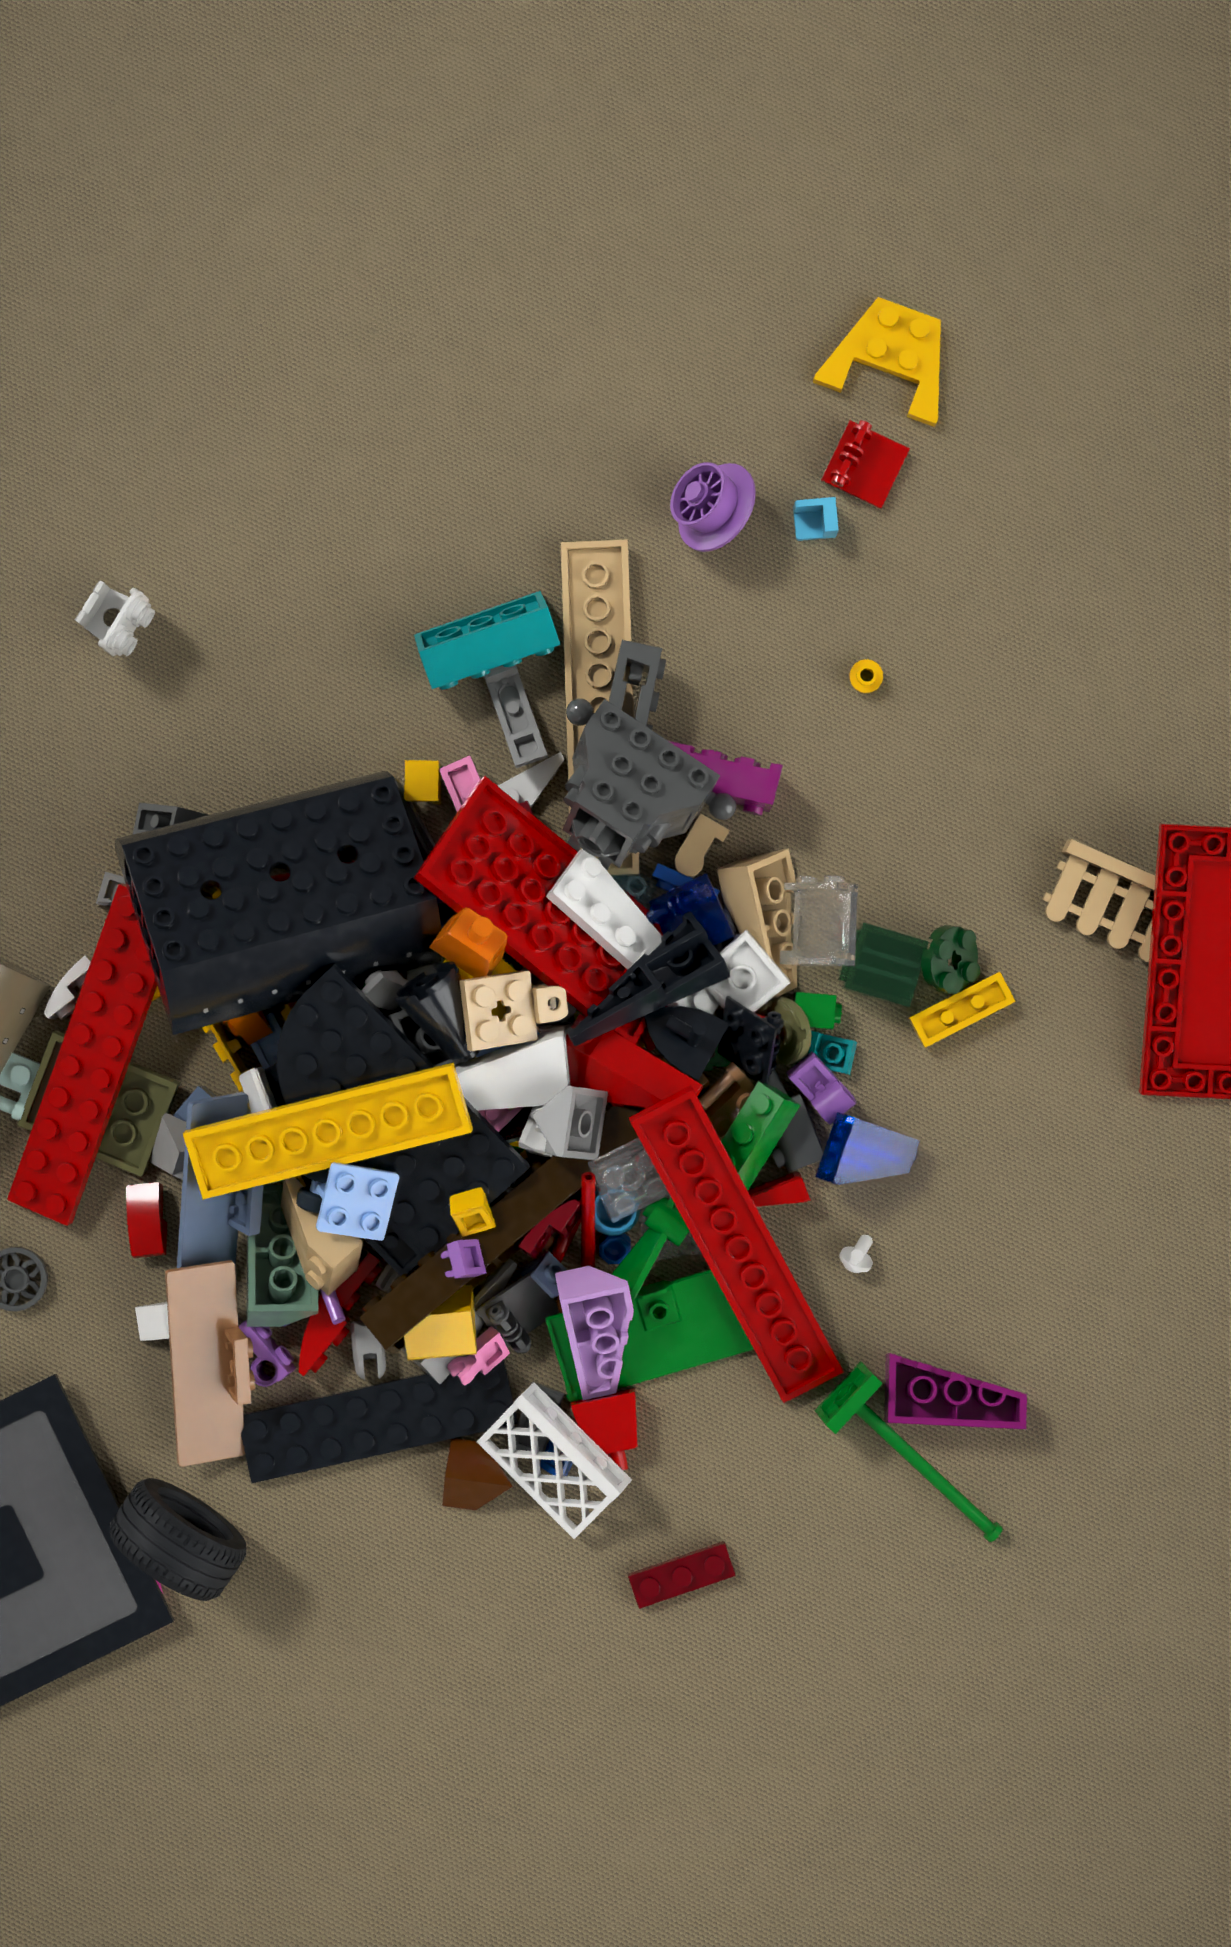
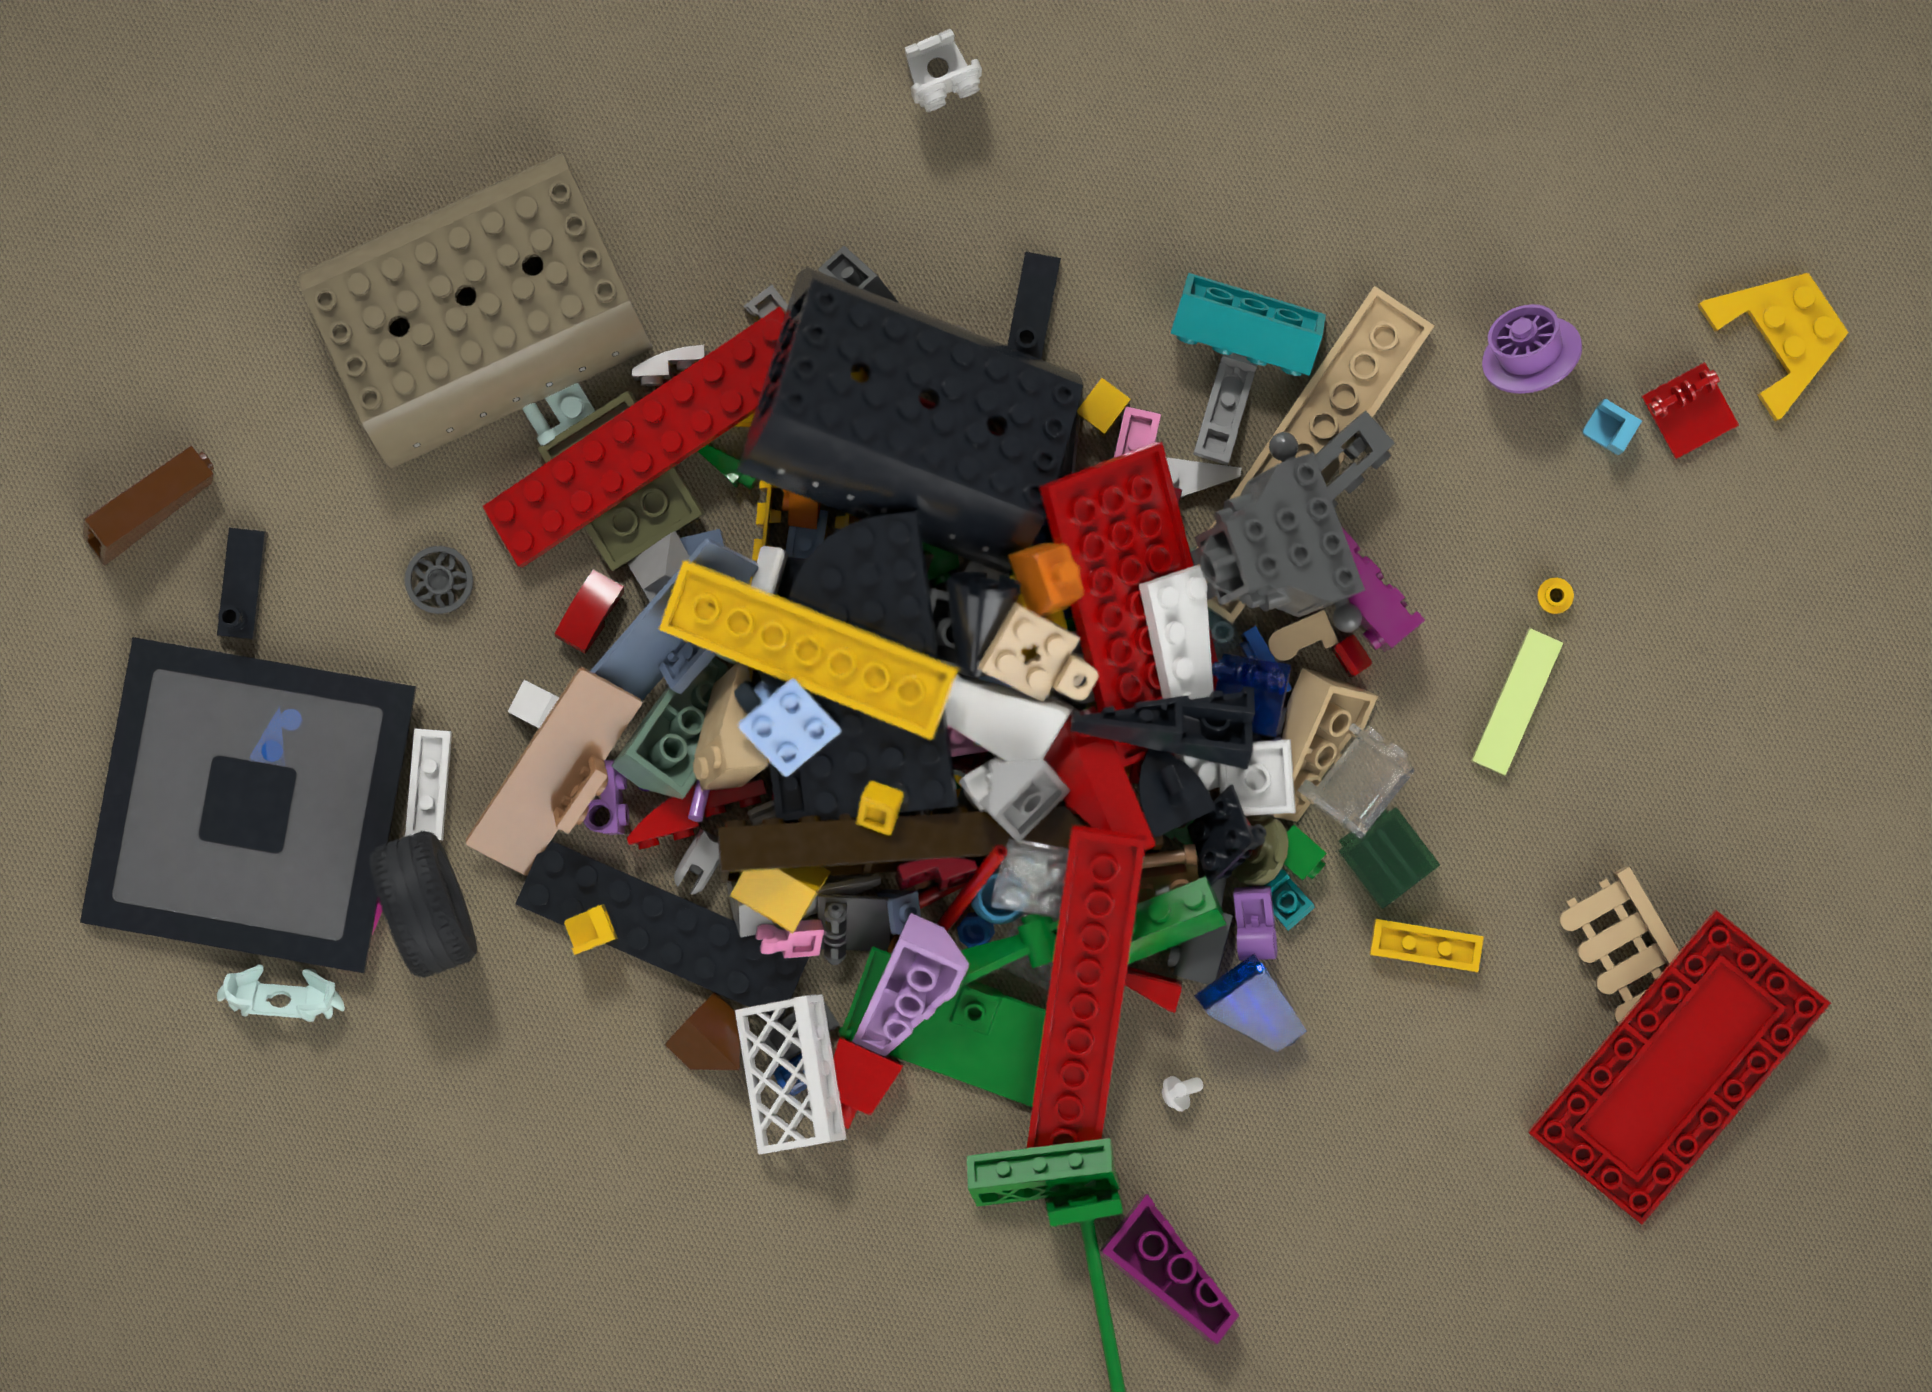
camera: 30 degrees right, 0 degrees up
light grey slope [361,970,410,1012] -> none
medium lavender tile [441,1239,486,1279] -> none
dark red plate [628,1541,736,1609] -> none
dark green plate [921,925,980,994] -> none
none -> light aqua piece [217,964,345,1022]
none -> white plate [405,728,452,840]
none -> yellow panel [564,904,618,955]
none -> green piece [697,444,758,490]
none -> green fence [967,1138,1120,1207]
none -> black piece [1007,251,1061,359]
none -> red slope [1332,635,1372,678]
none -> yellowish green tile [1471,628,1563,776]

